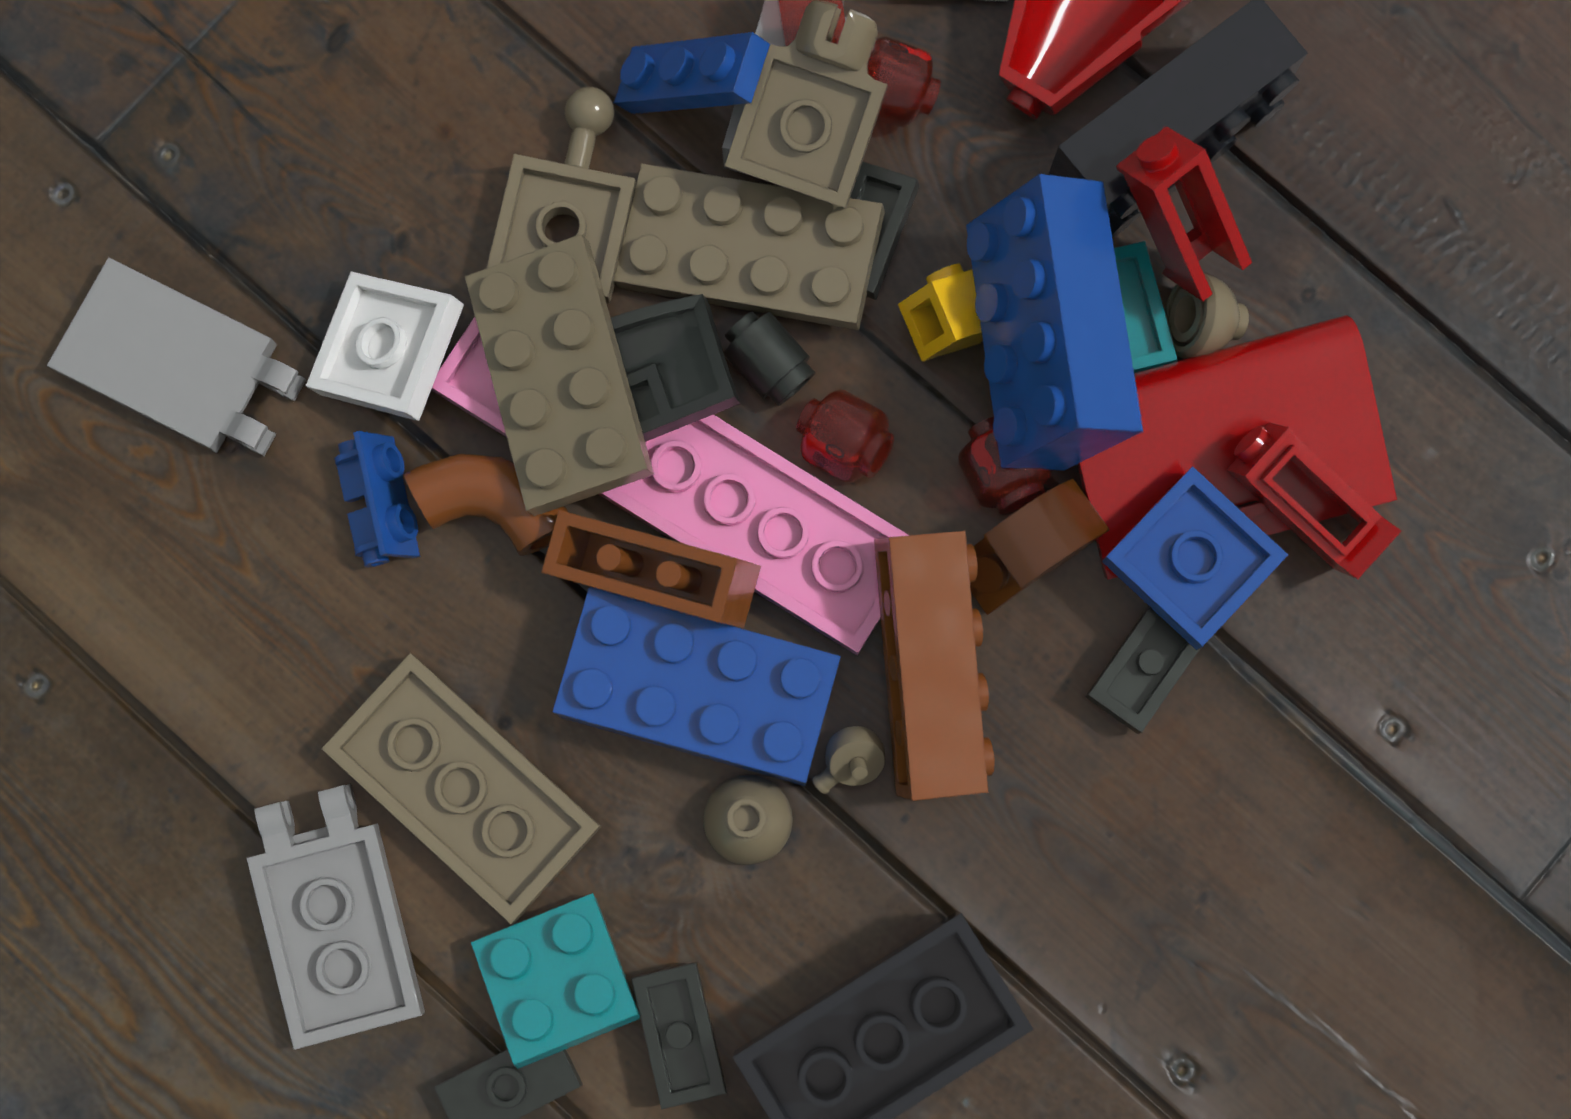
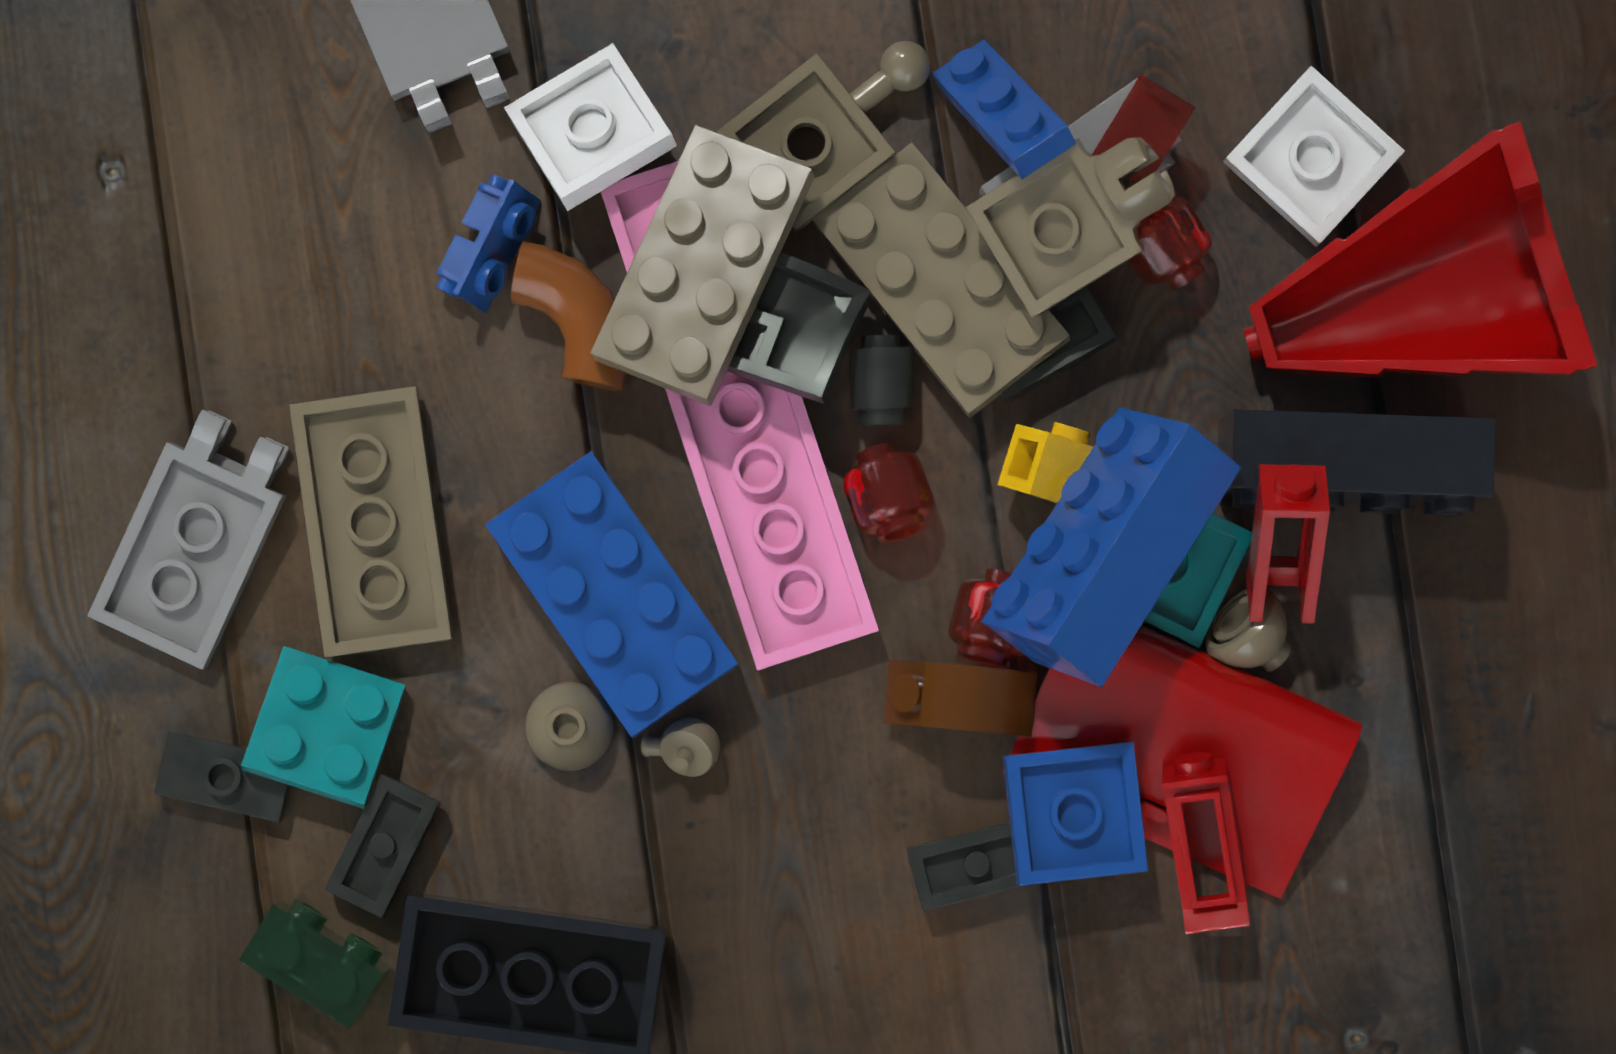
camera: 35 degrees right, 5 degrees up
dark orange brick [541,510,761,628] -> none
dark orange brick [874,531,995,801] -> none

